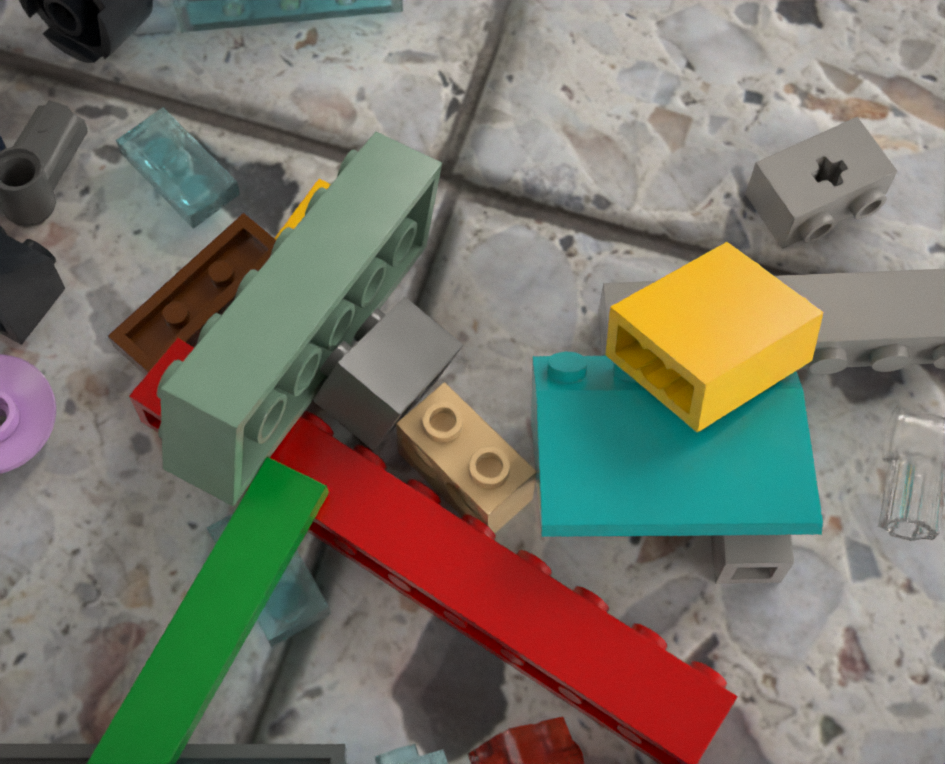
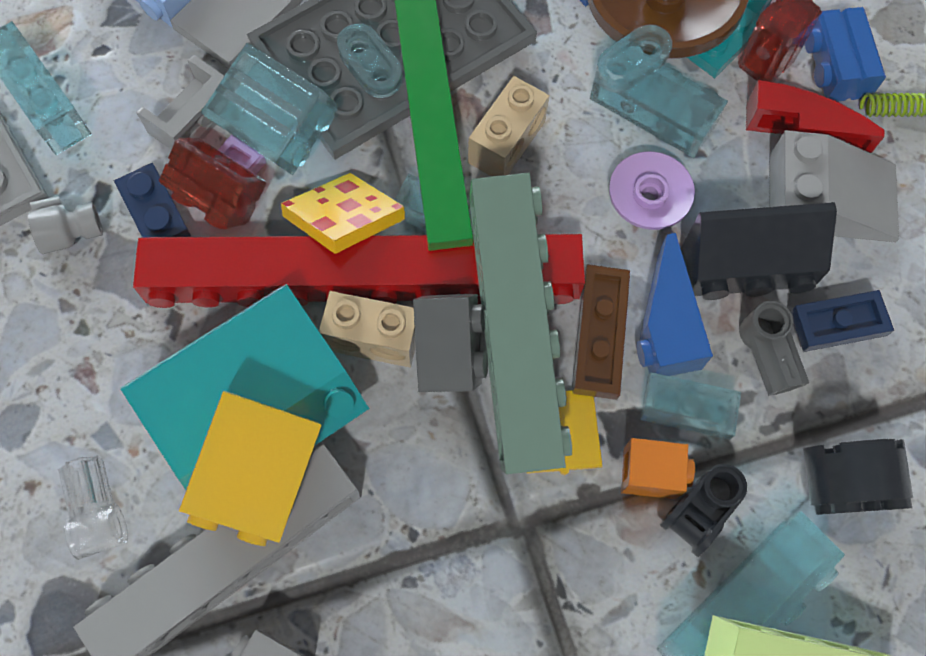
camera: 145 degrees right, 5 degrees up
none -> yellow tile [281,173,405,254]
none -> tan brick [468,76,550,176]
none -> orange brick [621,438,695,500]
none -> blue slope [636,233,713,380]
none -> black piece [659,464,747,557]

